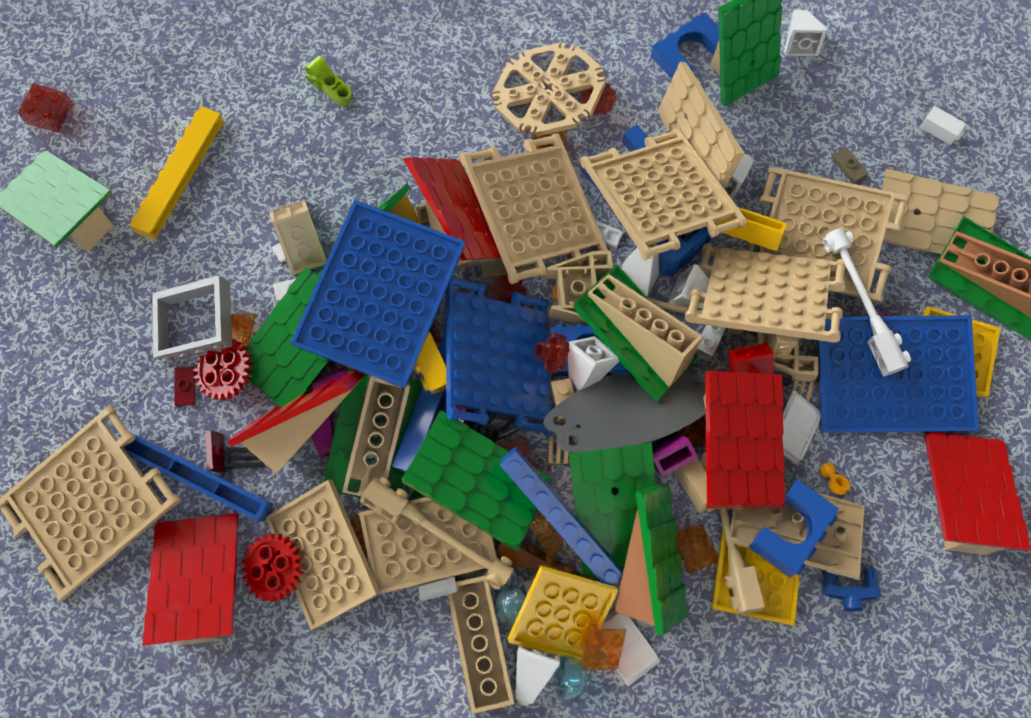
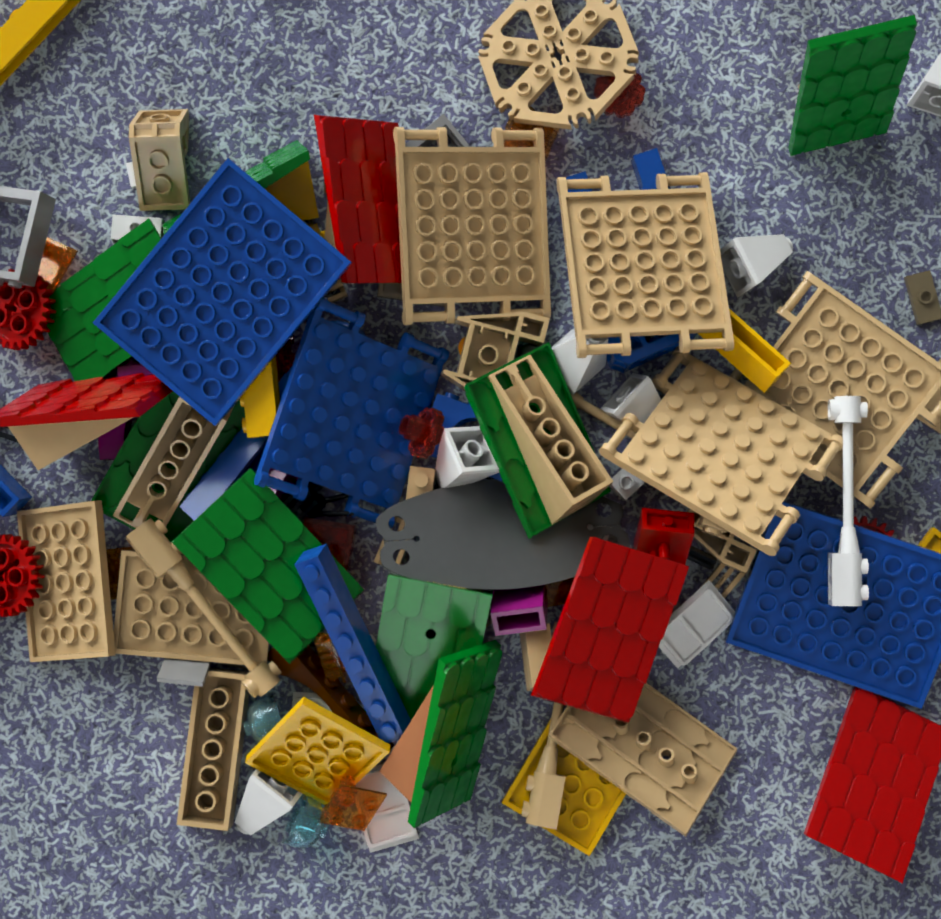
camera: 30 degrees right, 15 degrees up
clear red plant [489,275,527,306] -> none
white tile [595,220,624,249] -> none
blue arch [650,12,719,79] -> none
tan piece [658,62,745,188] -> none
clear orange hinge [677,524,718,574] -> none
blue arch [749,479,839,578] -> none
light orange plate [819,462,850,495] -> none
blue connector [823,569,881,612] -> none

